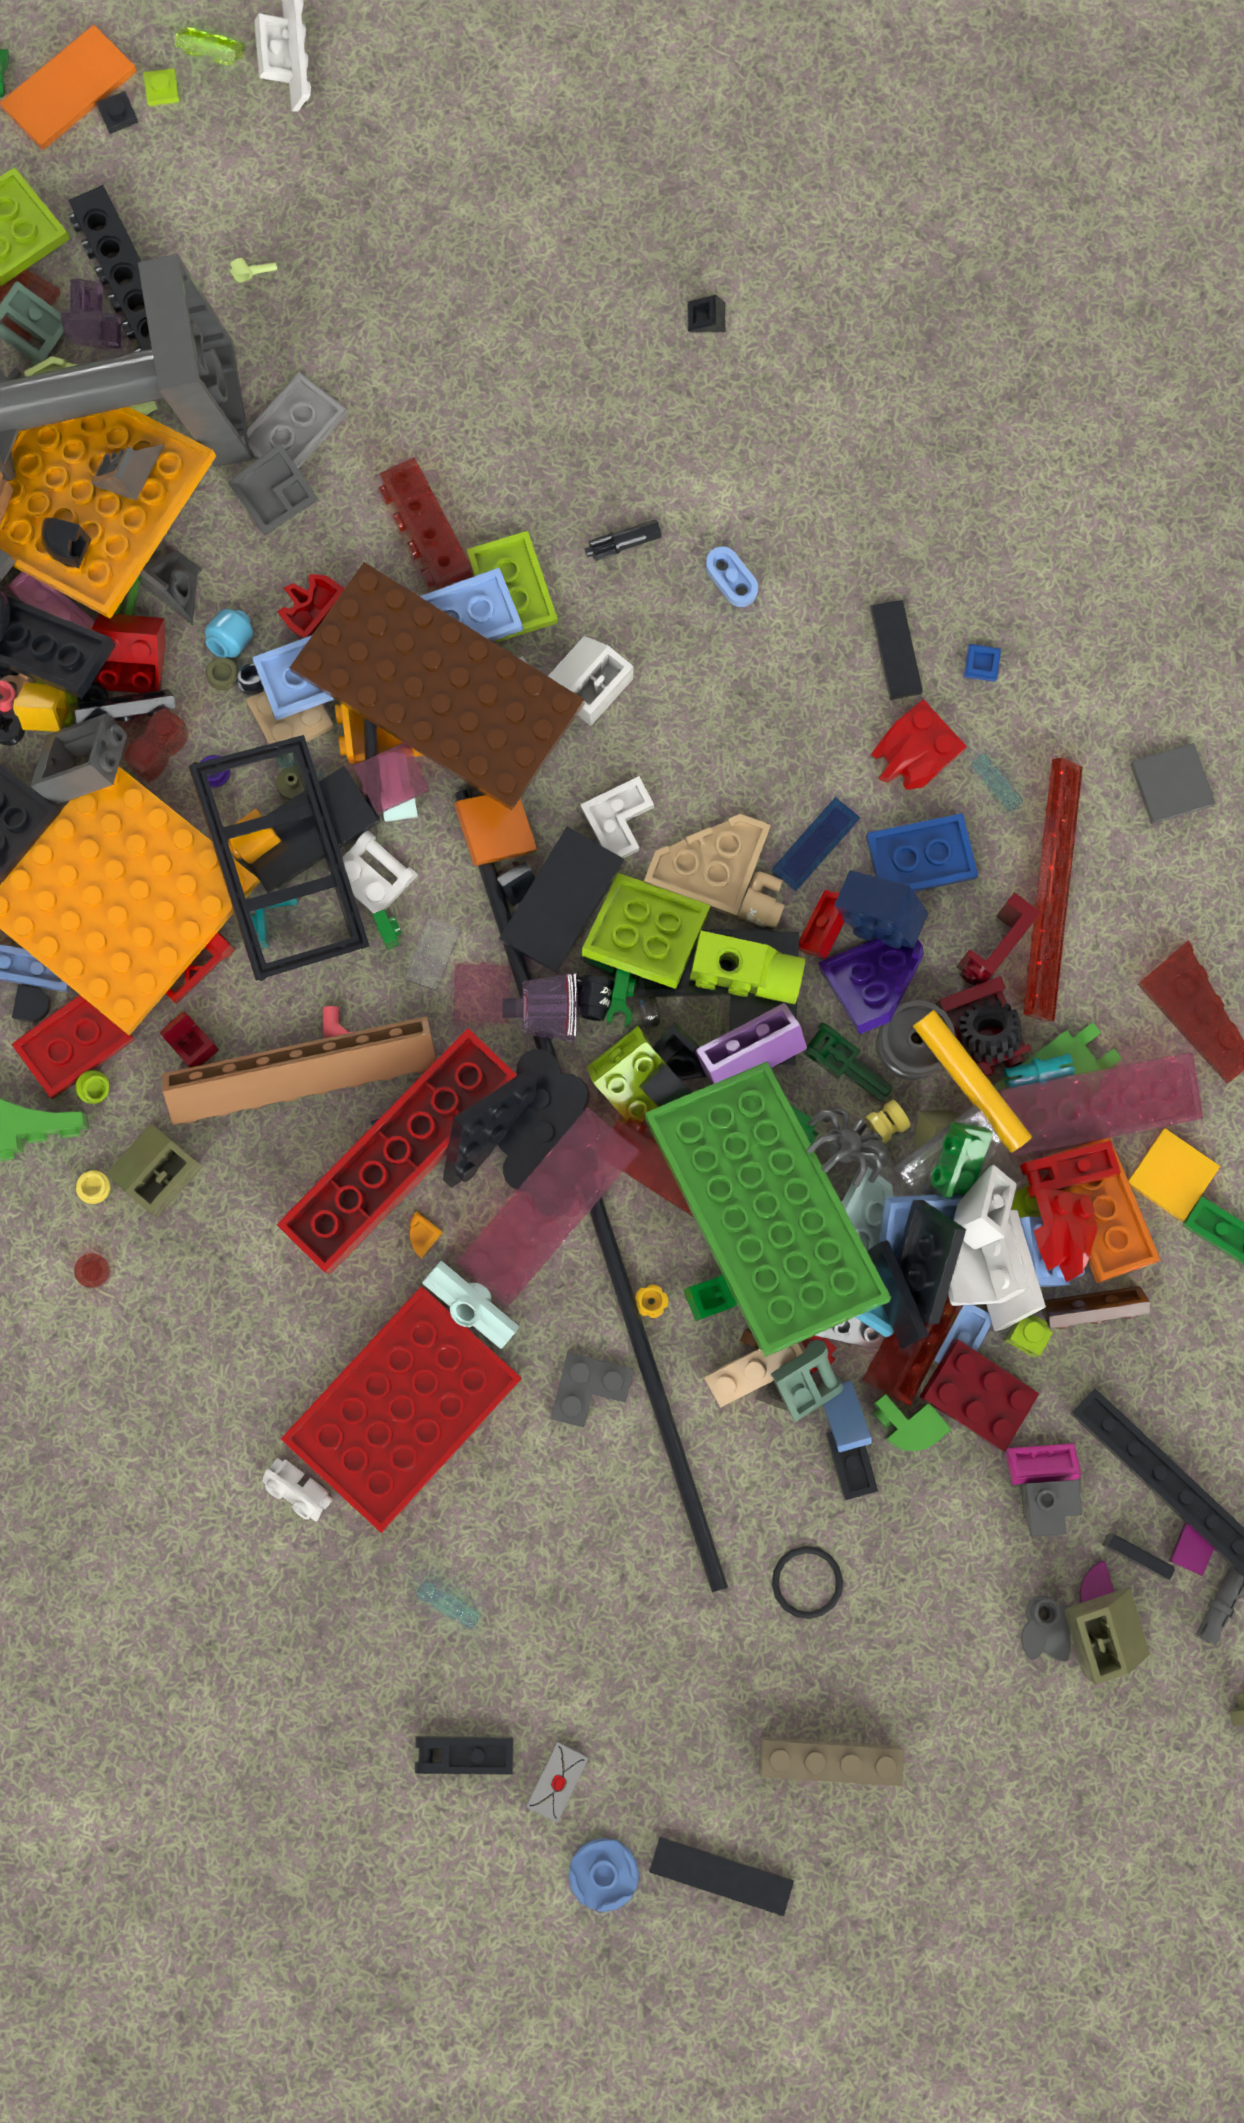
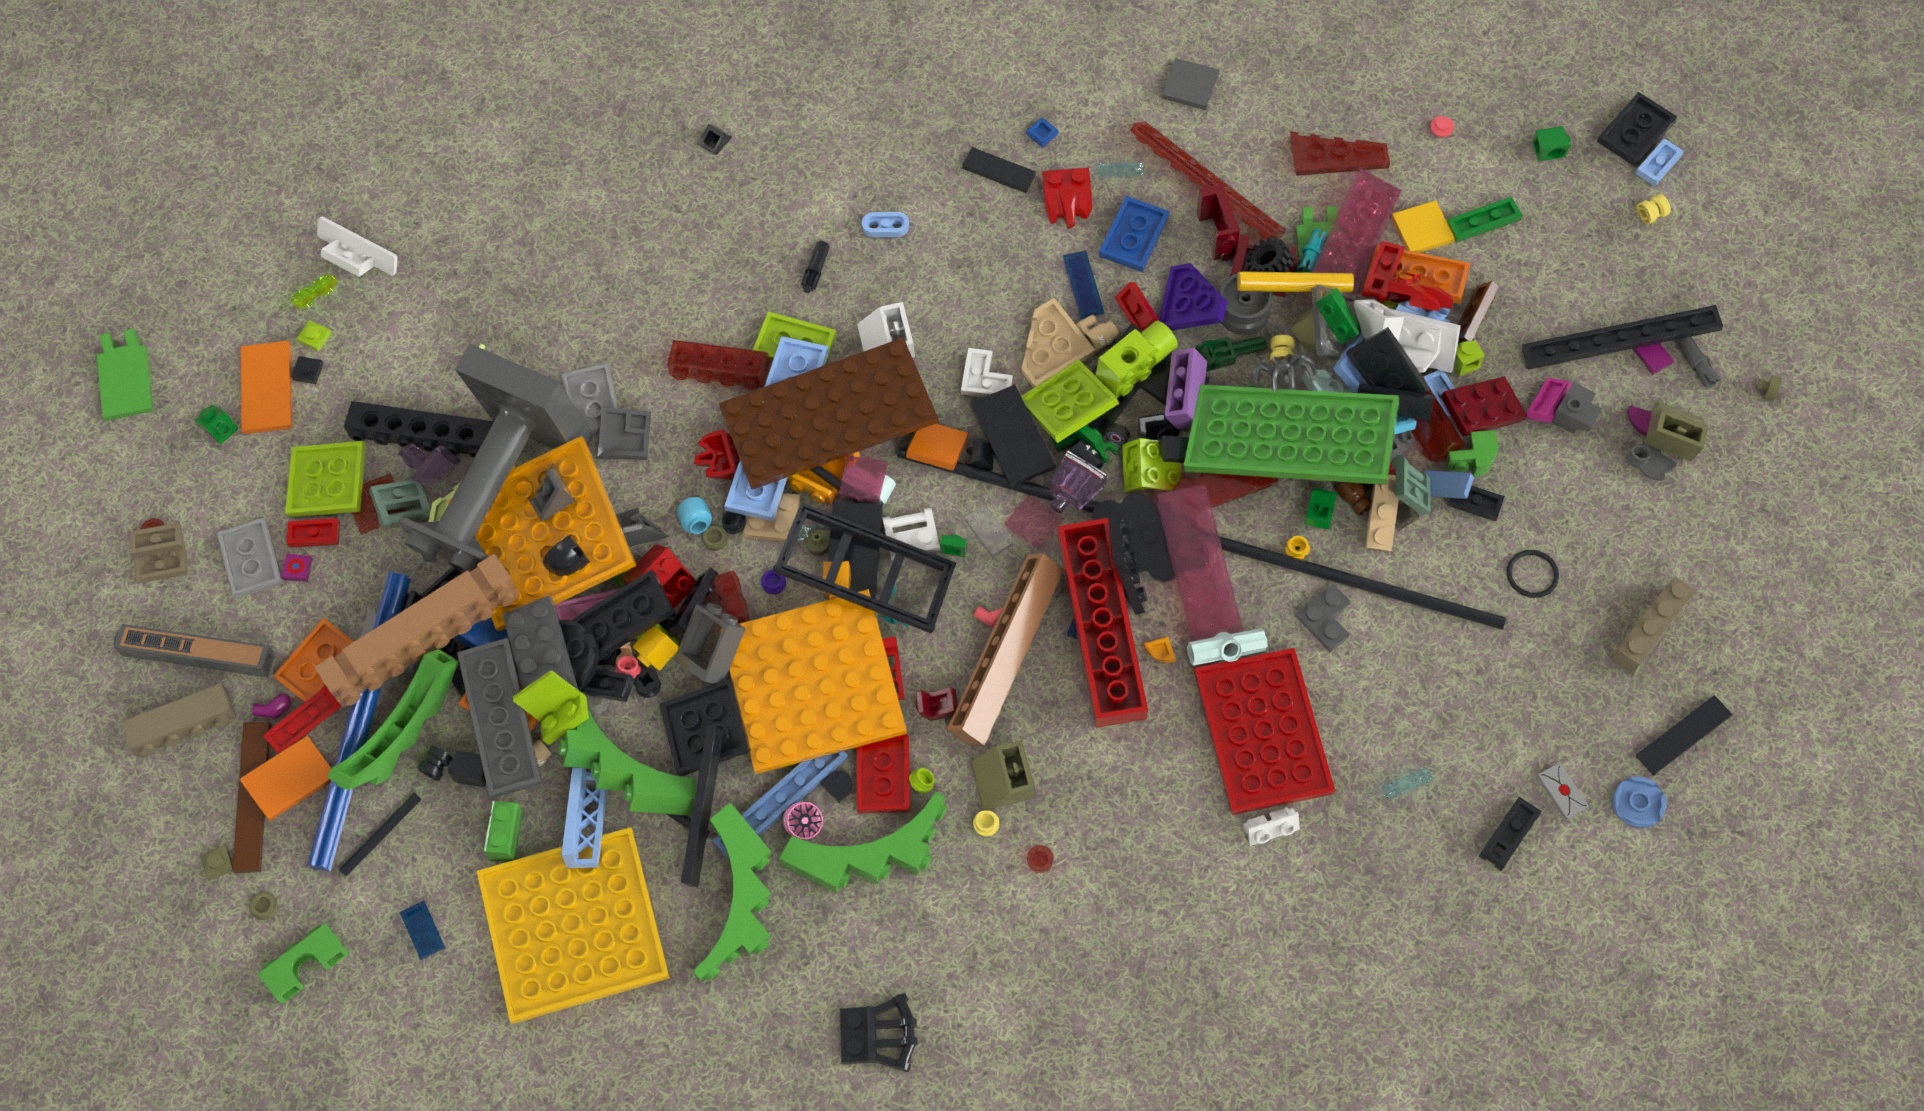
camera: 45 degrees left, 15 degrees down
dark blue brick [834,870,929,949] -> none
black tile [1102,1534,1175,1580] -> none

